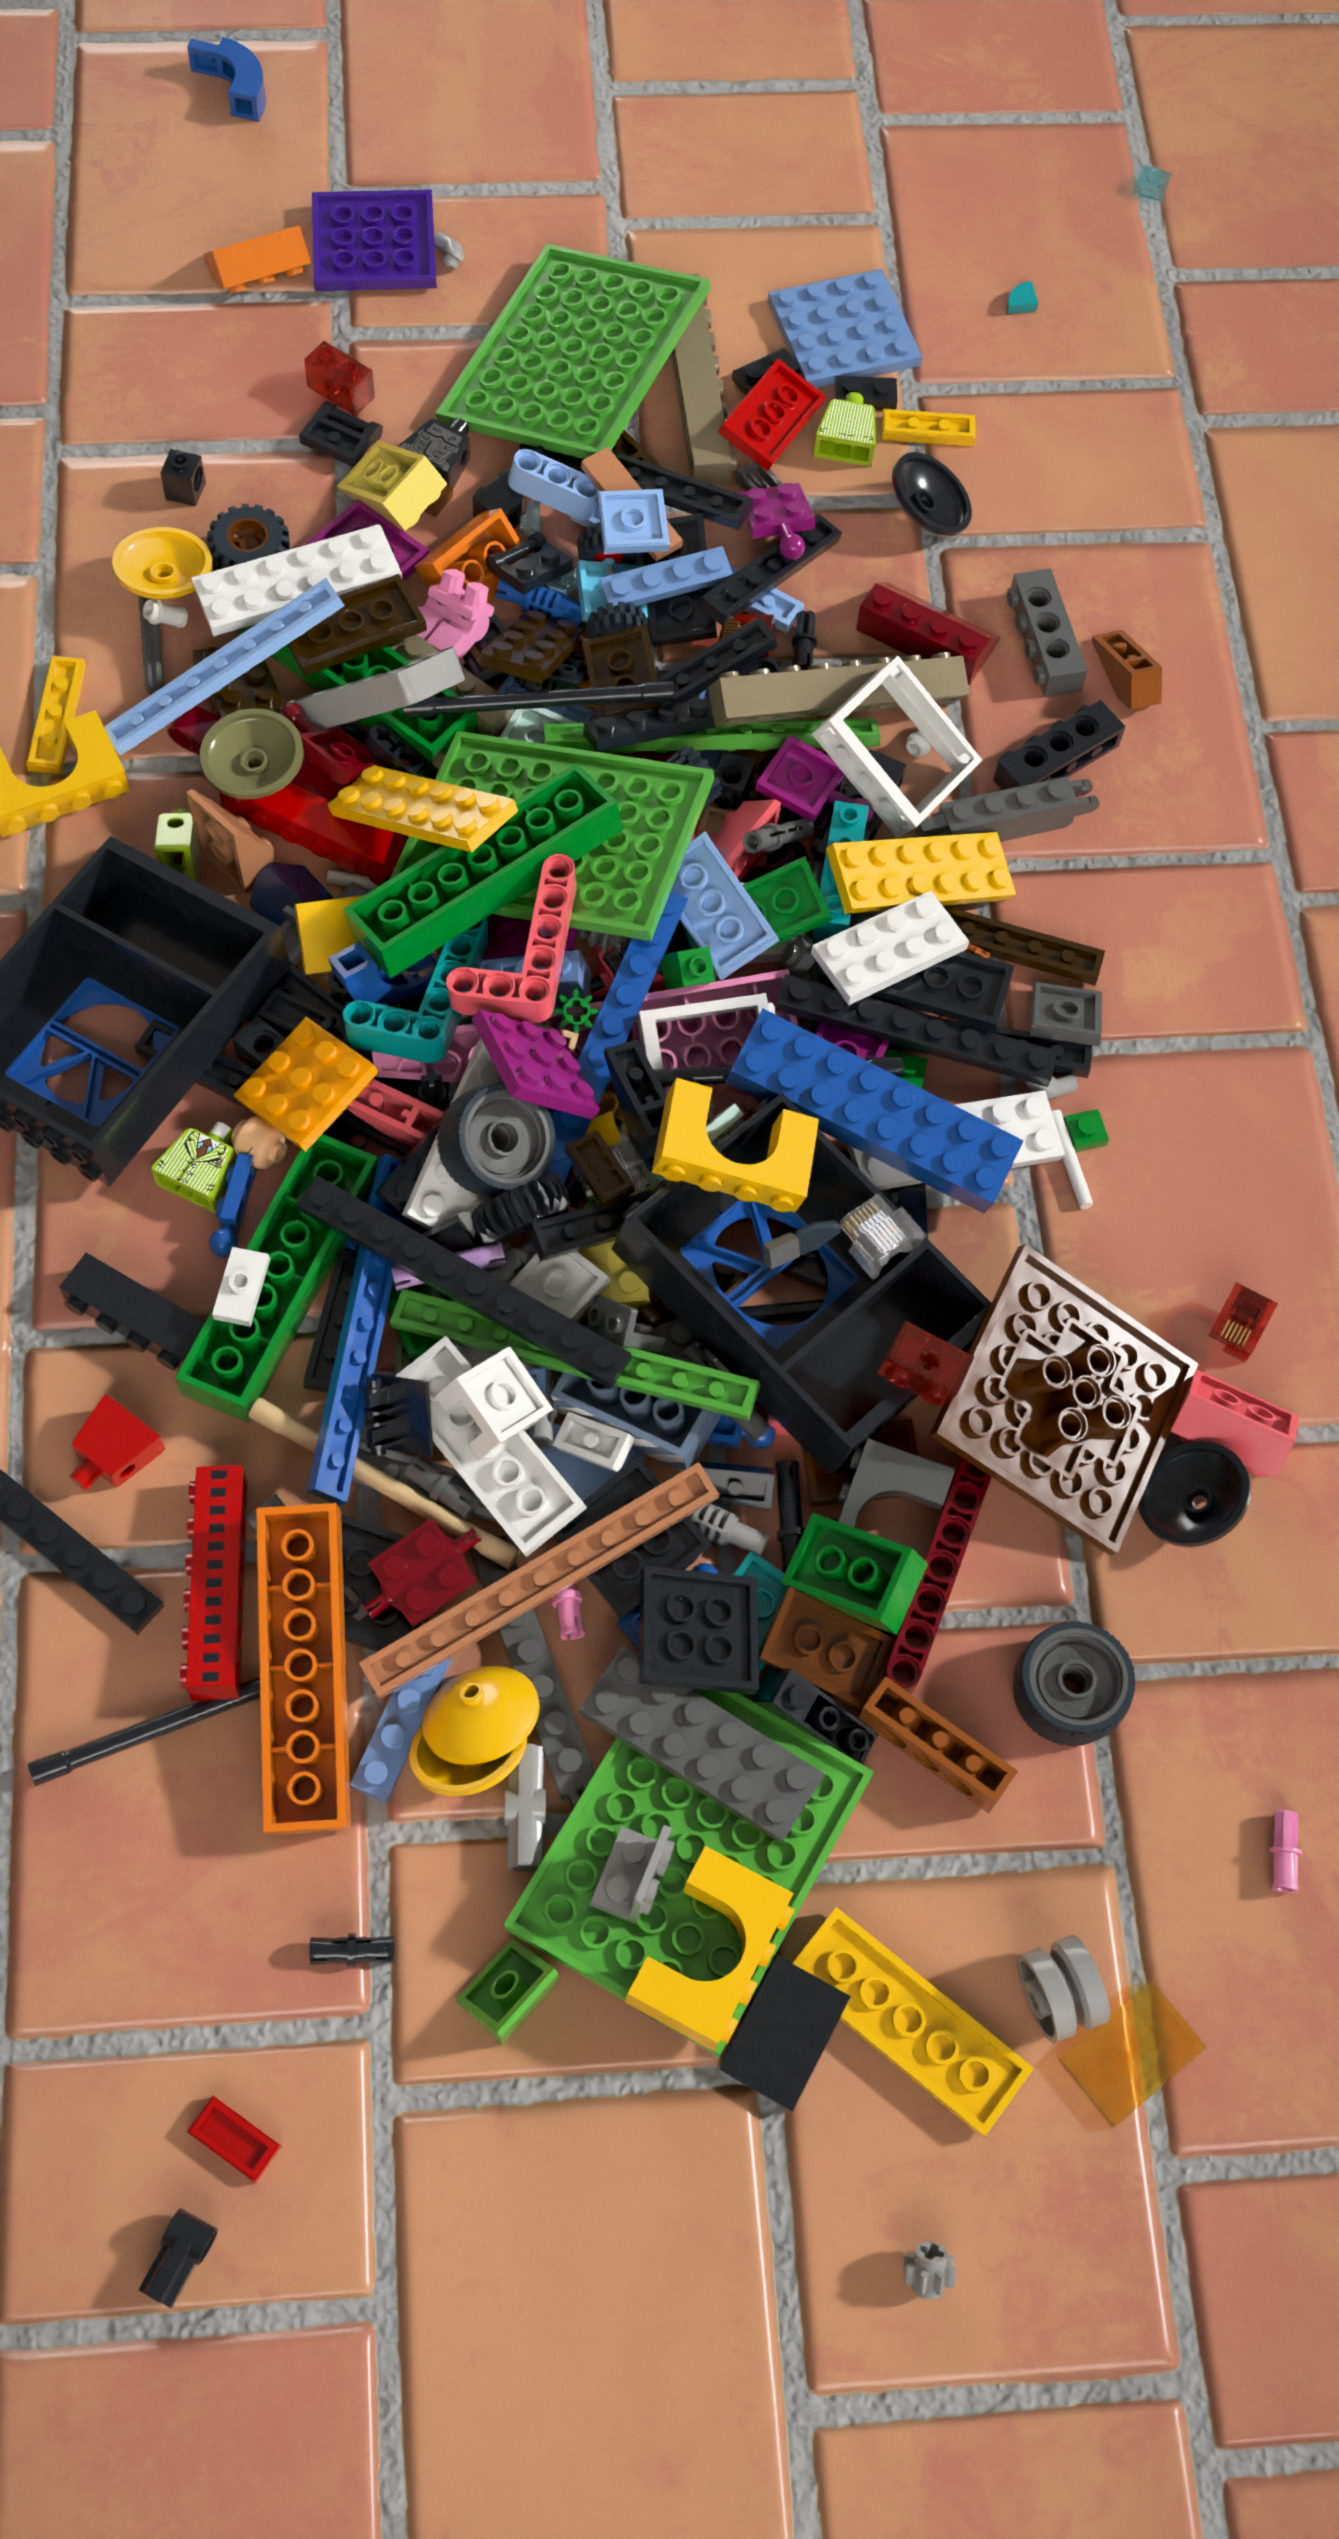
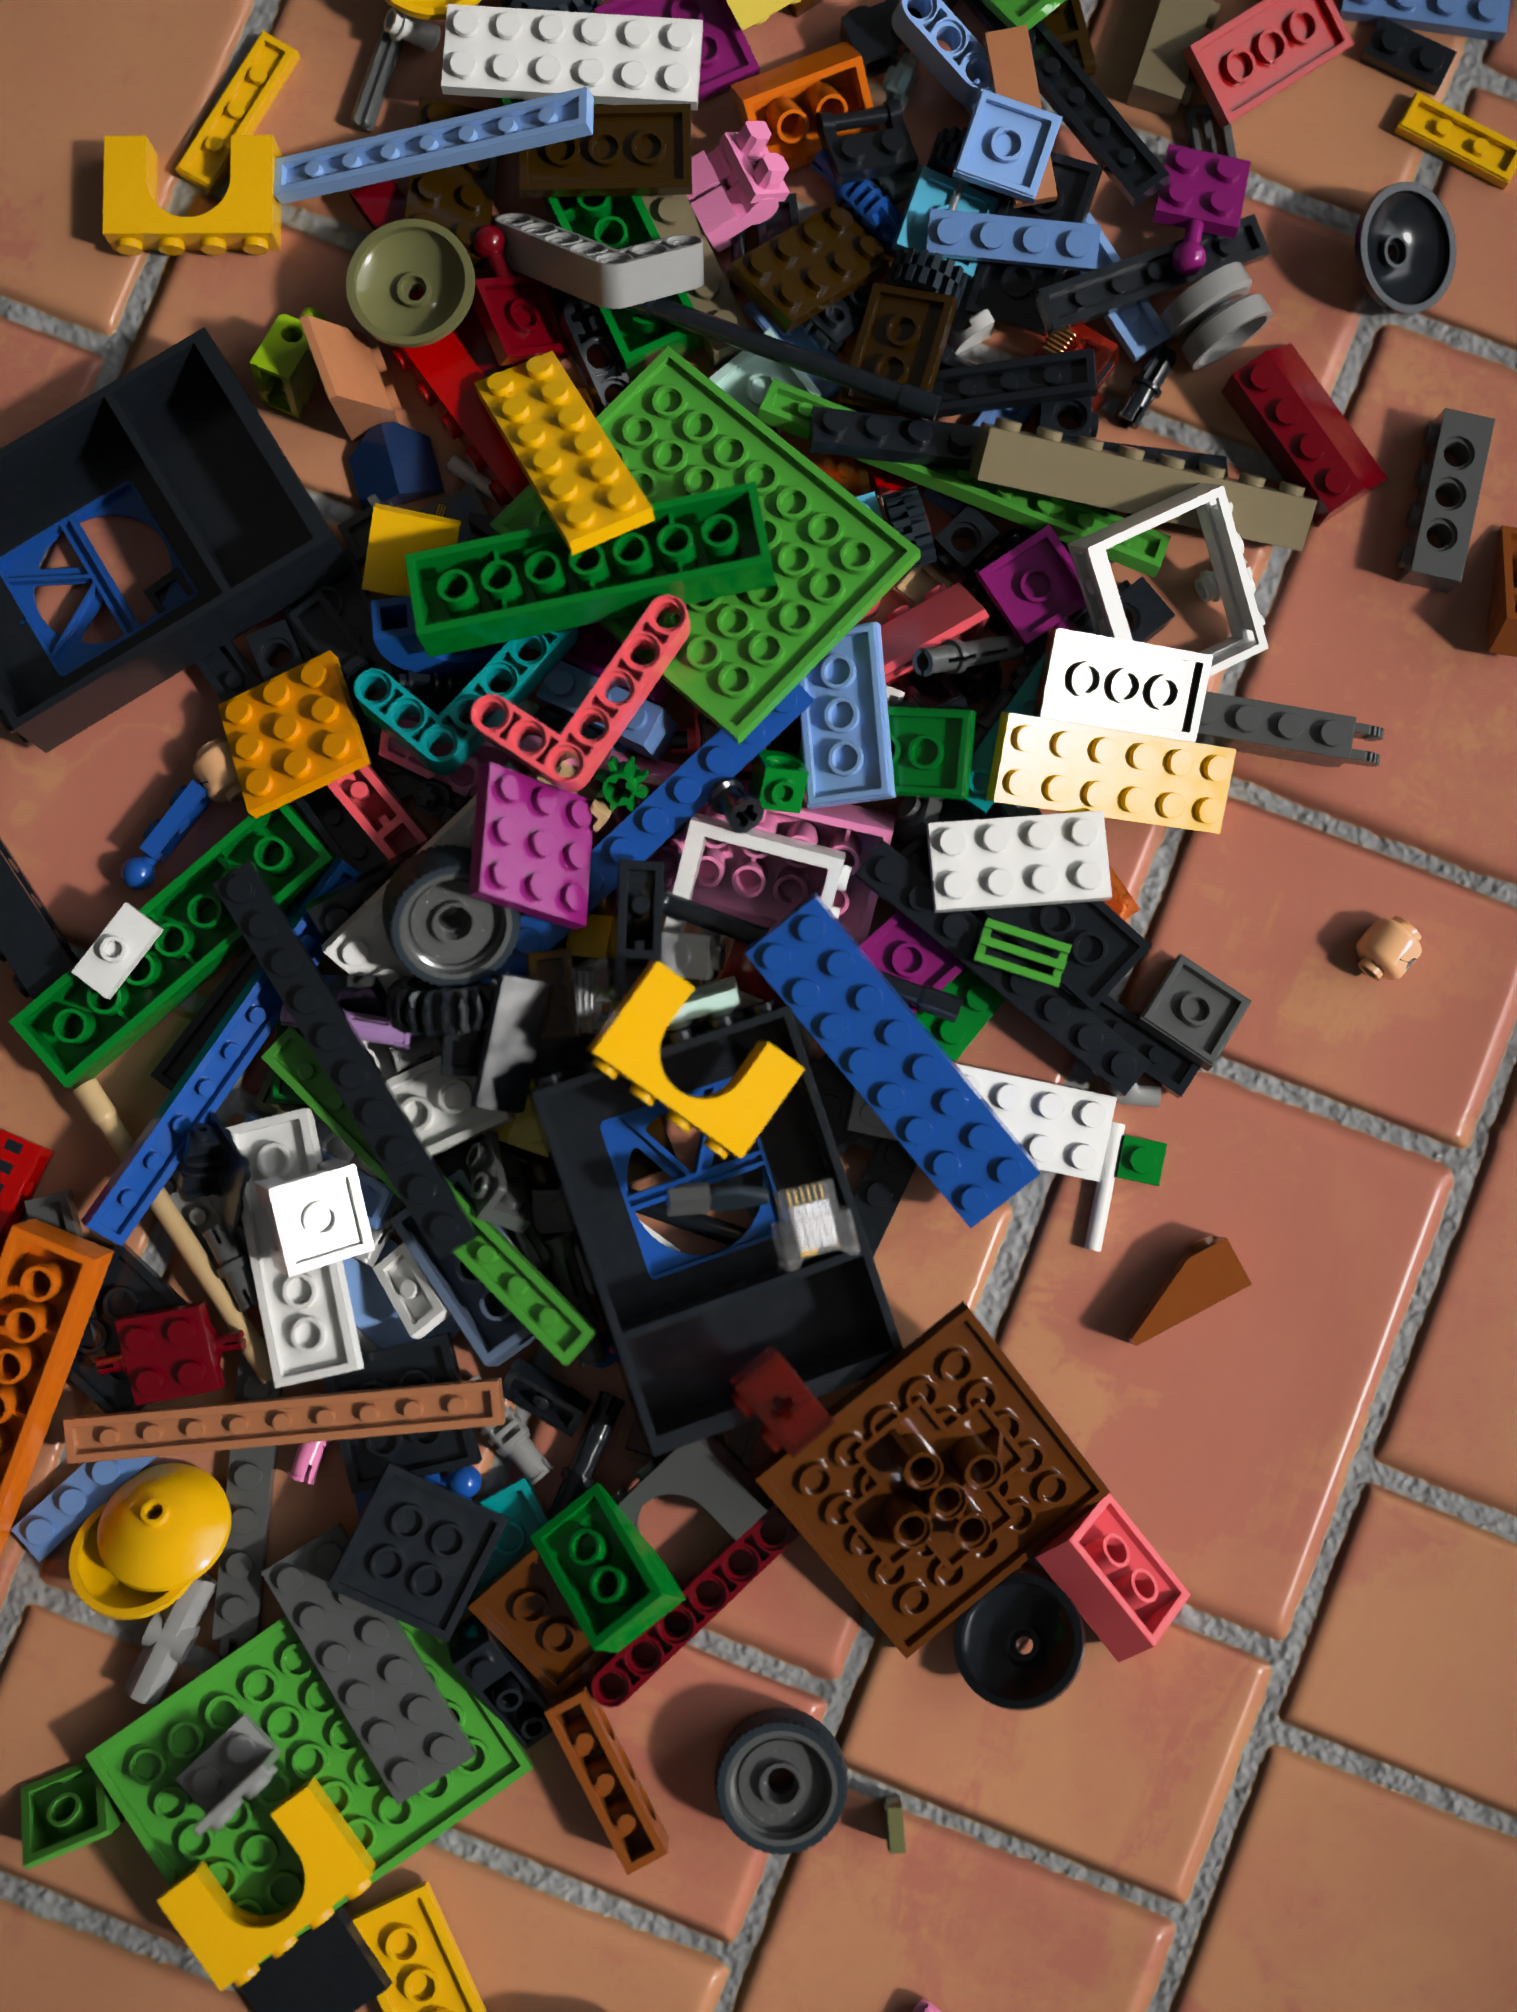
camera: 30 degrees right, 20 degrees up
lime torso [151,1122,236,1214] -> none
lime torso [813,392,876,467] -> none
dark brown plate [943,906,1105,986] -> none
black brick [993,699,1126,790] -> none
clear red piece [1207,1282,1278,1363] -> none
none -> black slope [471,974,550,1113]
none -> black bush [708,777,764,833]
none -> olive tile [882,1795,906,1854]
none -> white tile [947,309,995,354]
none -> bright green tile [973,918,1072,988]
none -> plate [1033,627,1213,743]
none -> dark orange slope [1125,1233,1252,1346]
none -> light grey wheel [1161,262,1273,370]
none -> light nougat head [1356,916,1422,981]

